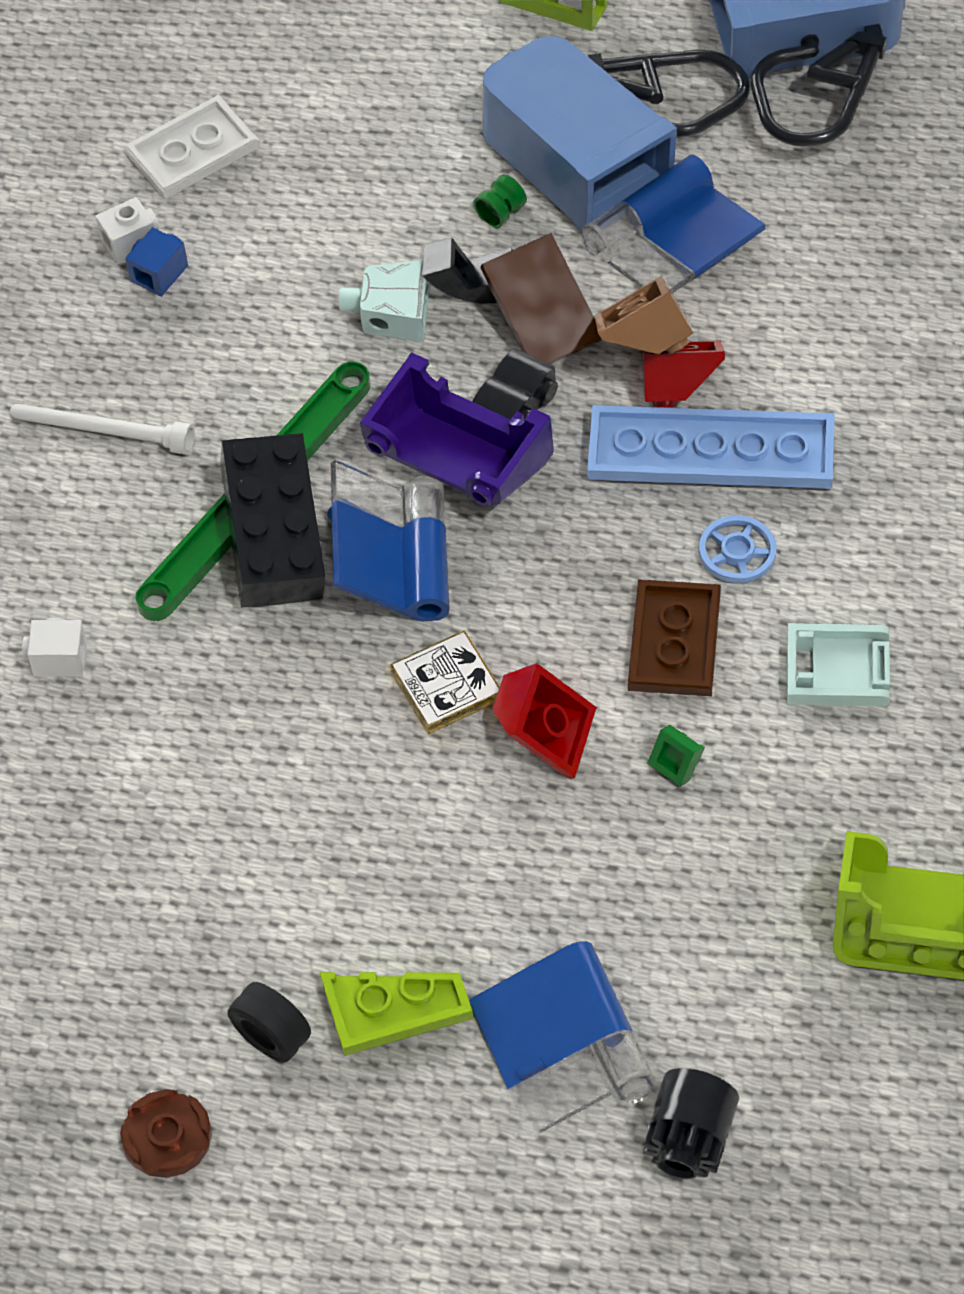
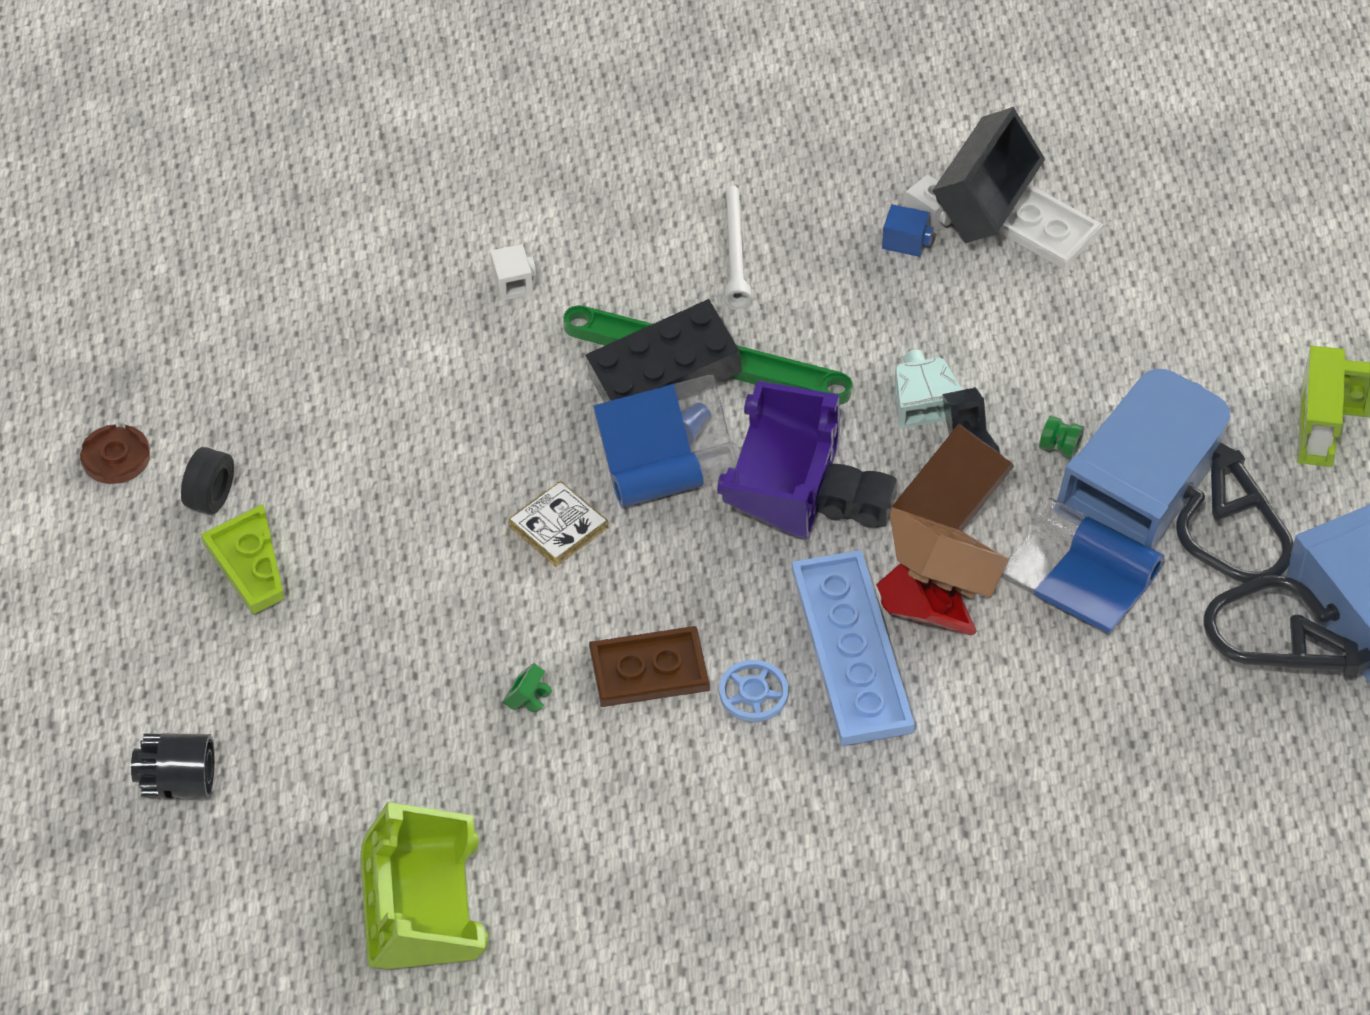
camera: 70 degrees right, 5 degrees down
blue door [469,941,656,1137] -> none
red slope [492,663,597,779] -> none
light aqua container [787,623,890,706] -> none
none -> black piece [932,107,1045,243]

